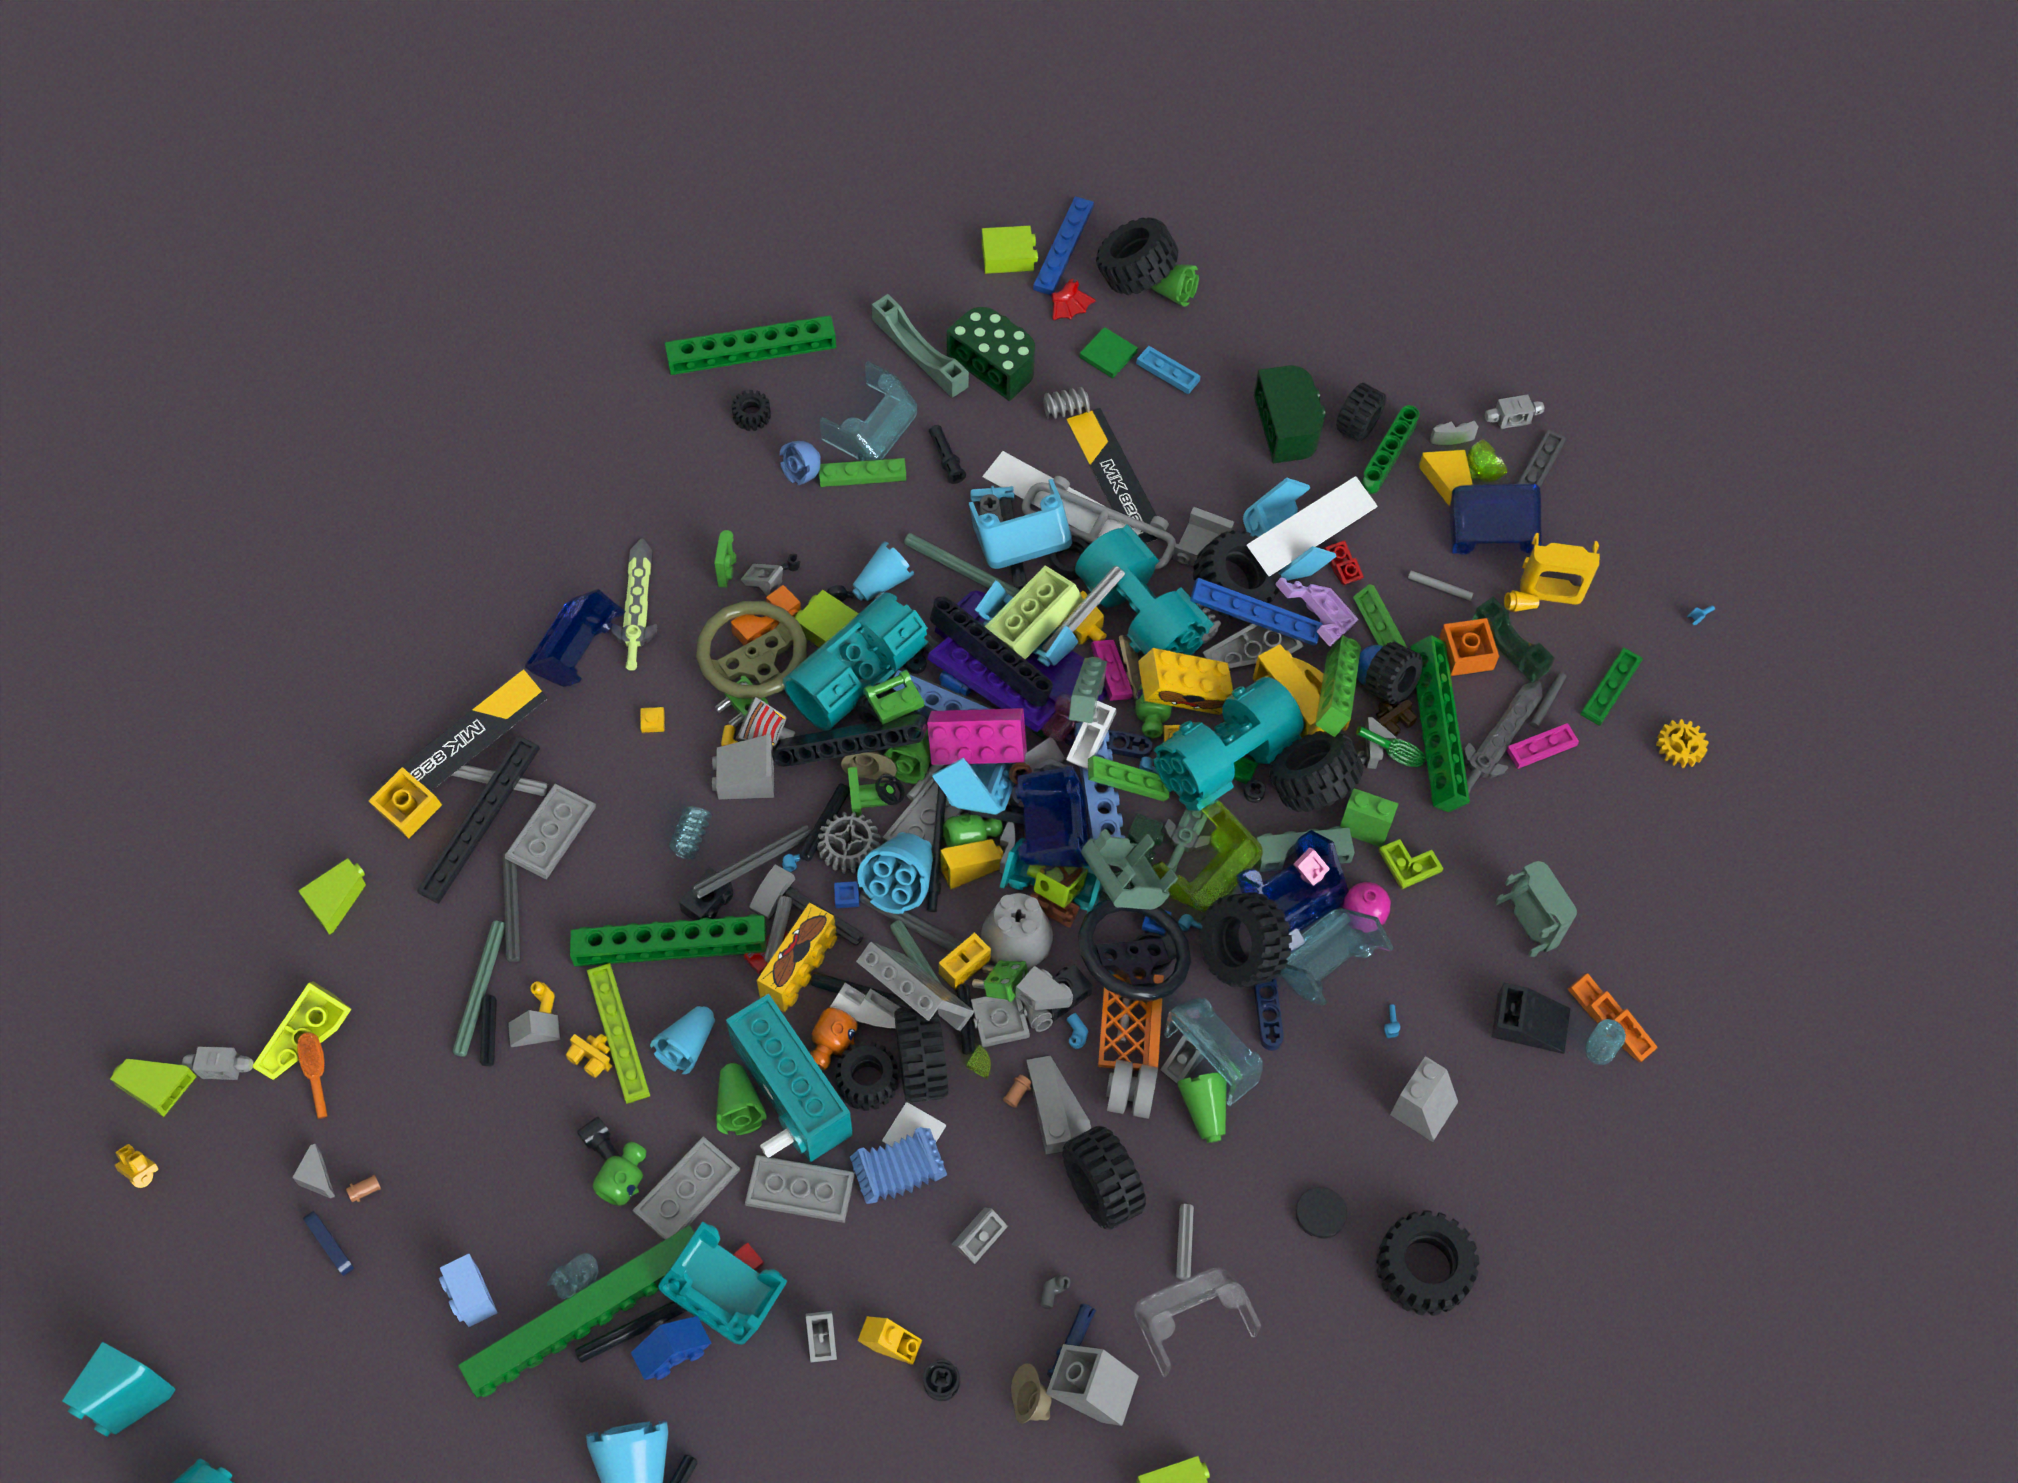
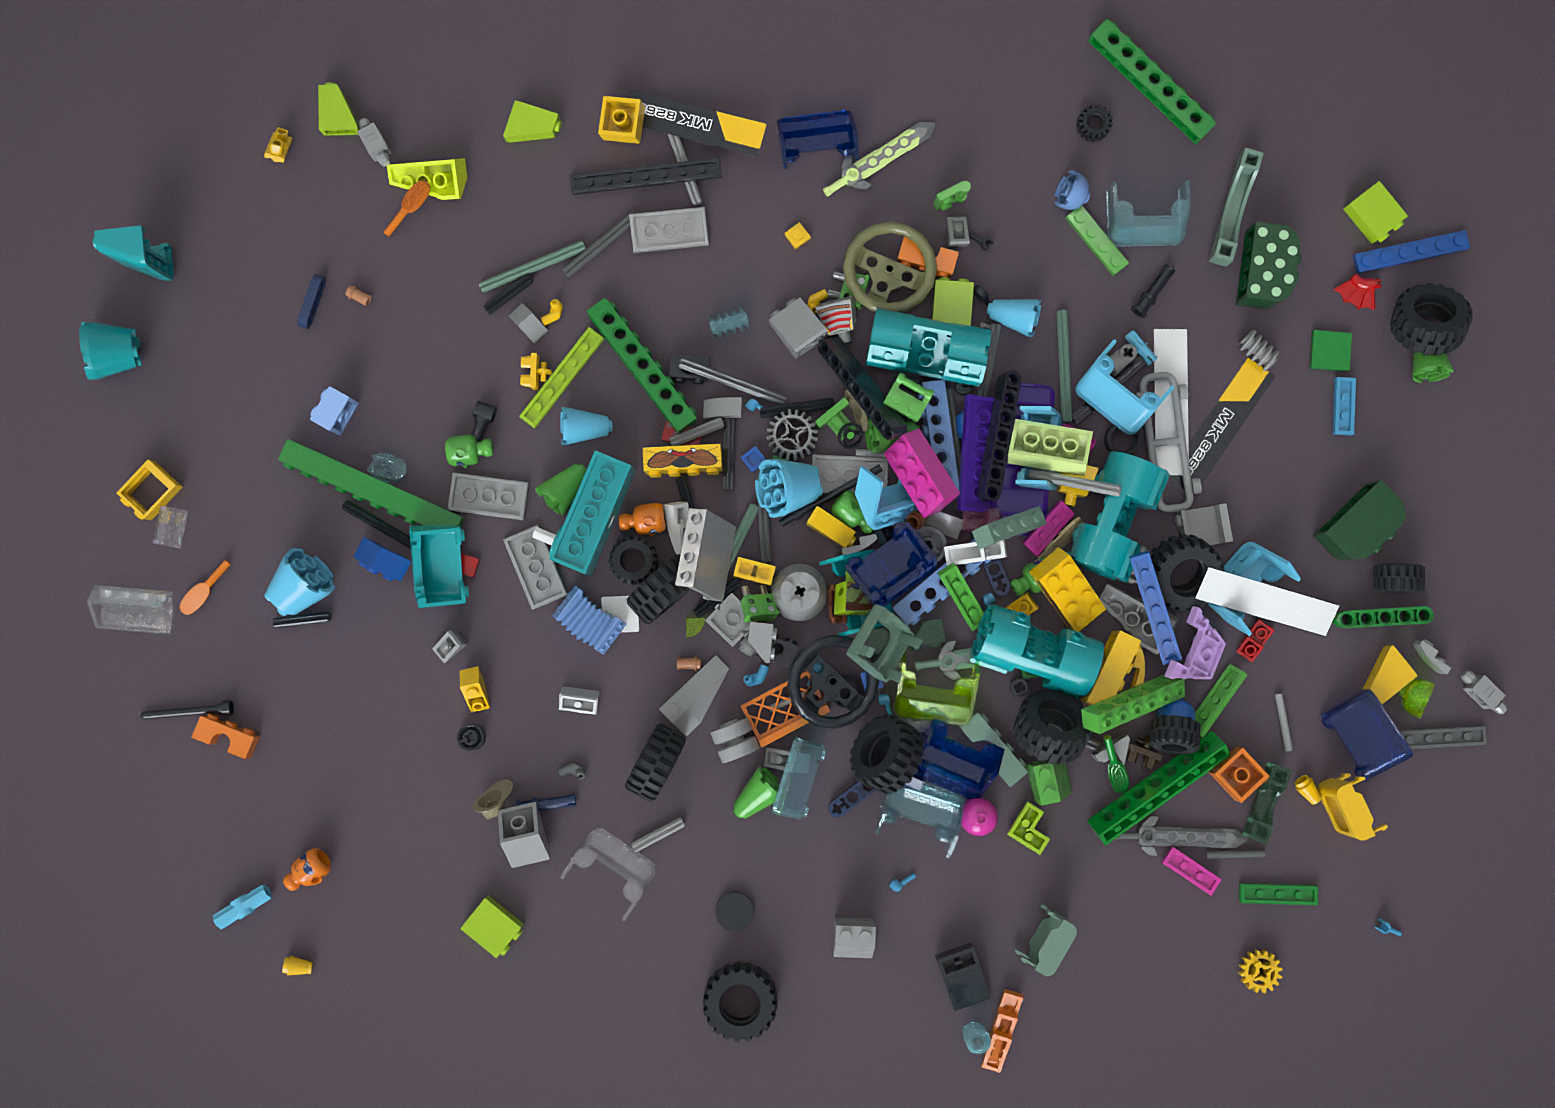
camera: 60 degrees right, 25 degrees up
light grey slope [292,1144,335,1198] -> none
bright pink bracket [1293,848,1330,886] -> none

